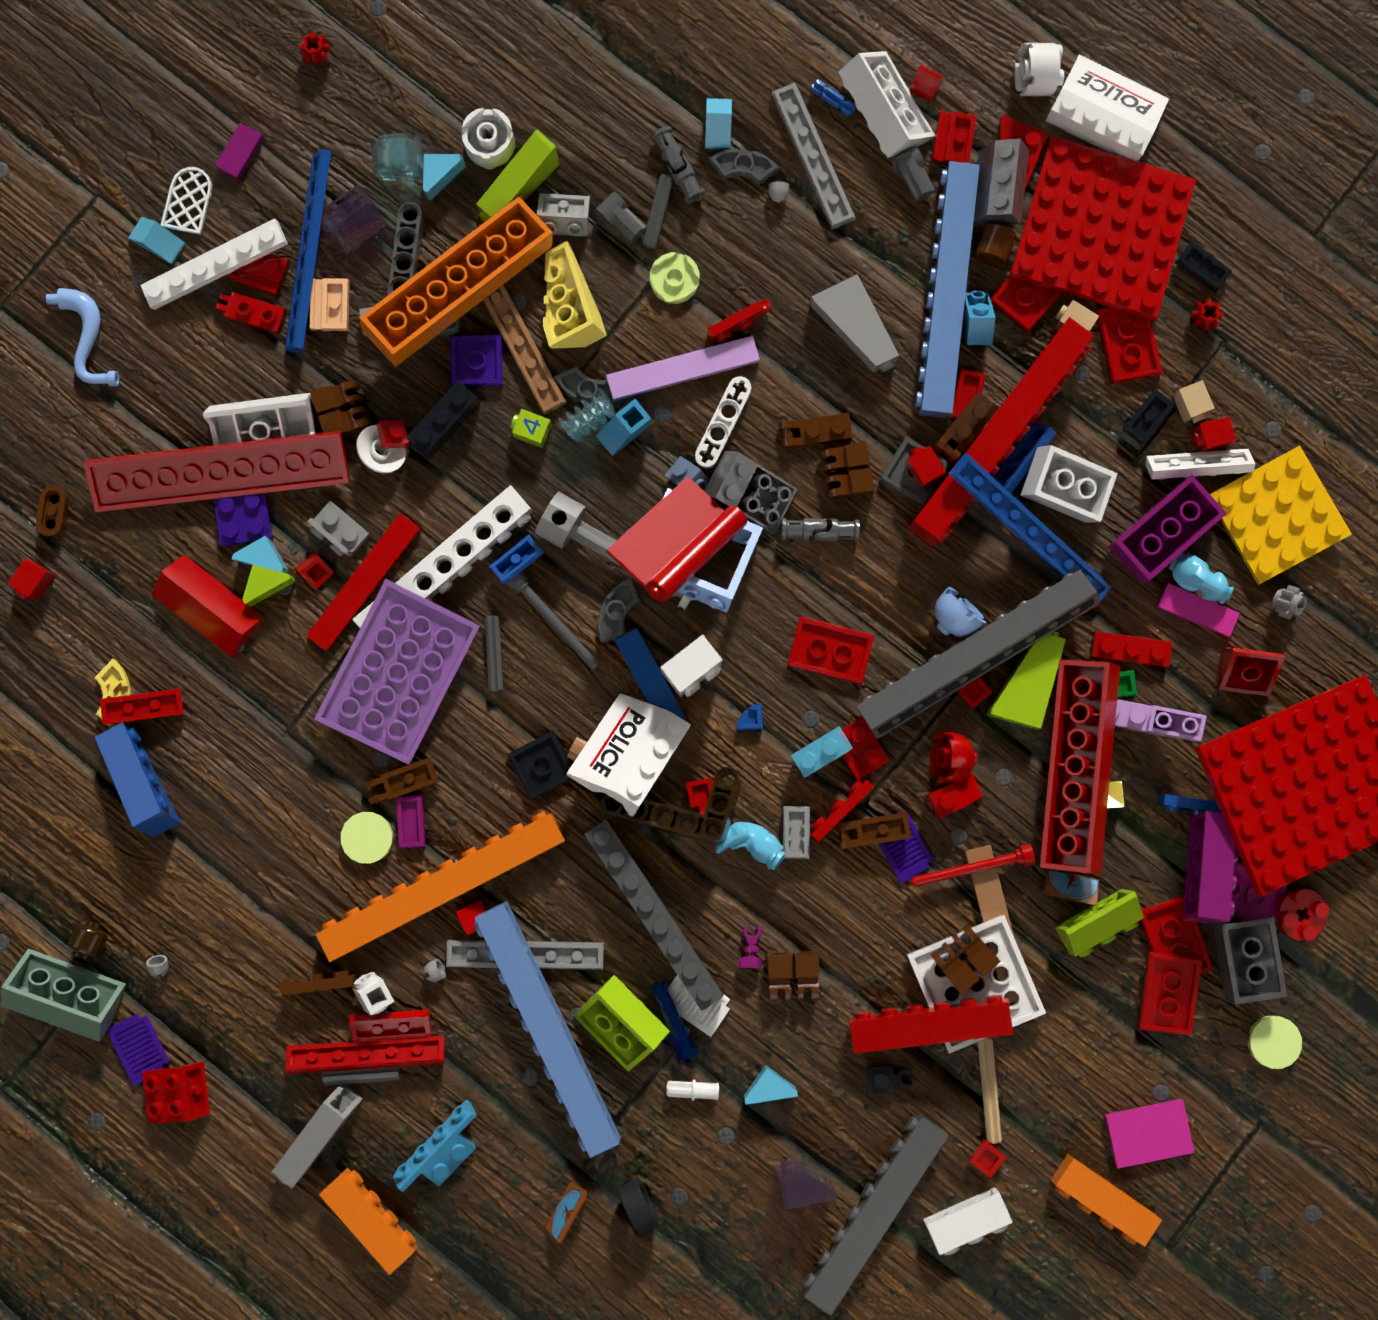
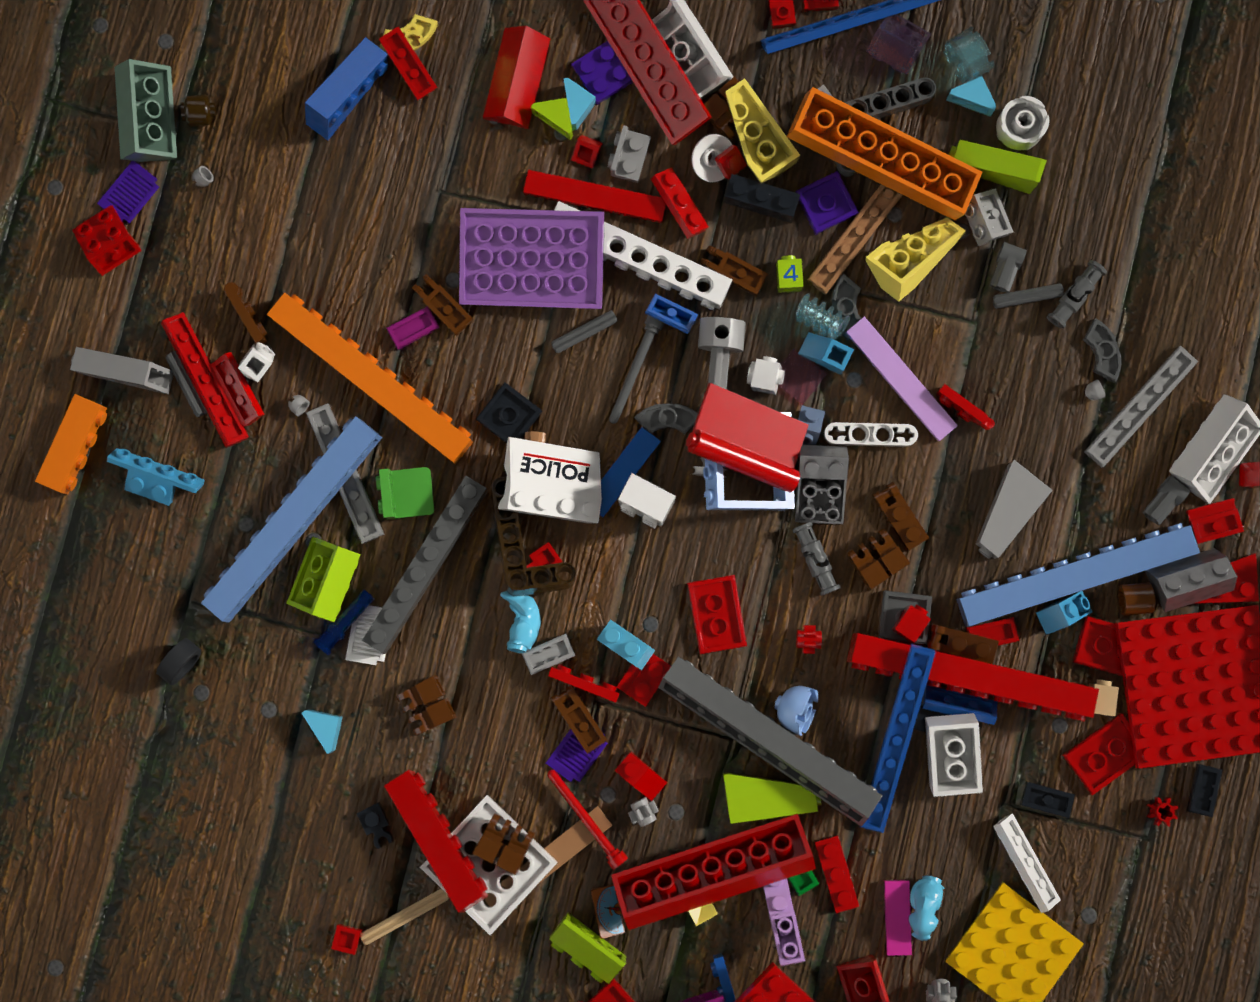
camera: 75 degrees right, 0 degrees up
light nougat plate [310,278,350,331] -> none
yellowish green tile [341,812,393,863] -> none
red slope [456,900,487,936] -> none
slope [546,1182,588,1243] -> none
yellowish green tile [650,252,700,304] -> none
white axle [666,1079,719,1101] -> none
medium azure slope [705,98,732,150] -> none
blue tile [737,703,763,731] -> none
magenta piece [738,924,762,968] -> none
clear purple slope [776,1159,838,1210] -> none
dark grey brick [802,1113,949,1315] -> none
blue axle [811,79,856,117] -> none
white brick [923,1187,1013,1255] -> none
red cylinder [929,732,977,784] -> none
red plate [956,677,992,709] -> none
magenta brick [1108,475,1227,584] -> none
tan brick [1172,380,1215,424] -> none
red brick [1192,416,1237,452] -> none
none -> bright green bracket [376,467,435,520]
none -> light grey gear [628,797,659,827]
none -> red plate [651,167,709,239]
none -> reddish brown hinge [699,245,768,296]
none -> light yellow wedge [725,78,800,183]
none -> white brick [747,356,785,395]
none -> clear pink piece [778,349,827,405]
none -> red gear [796,625,822,654]

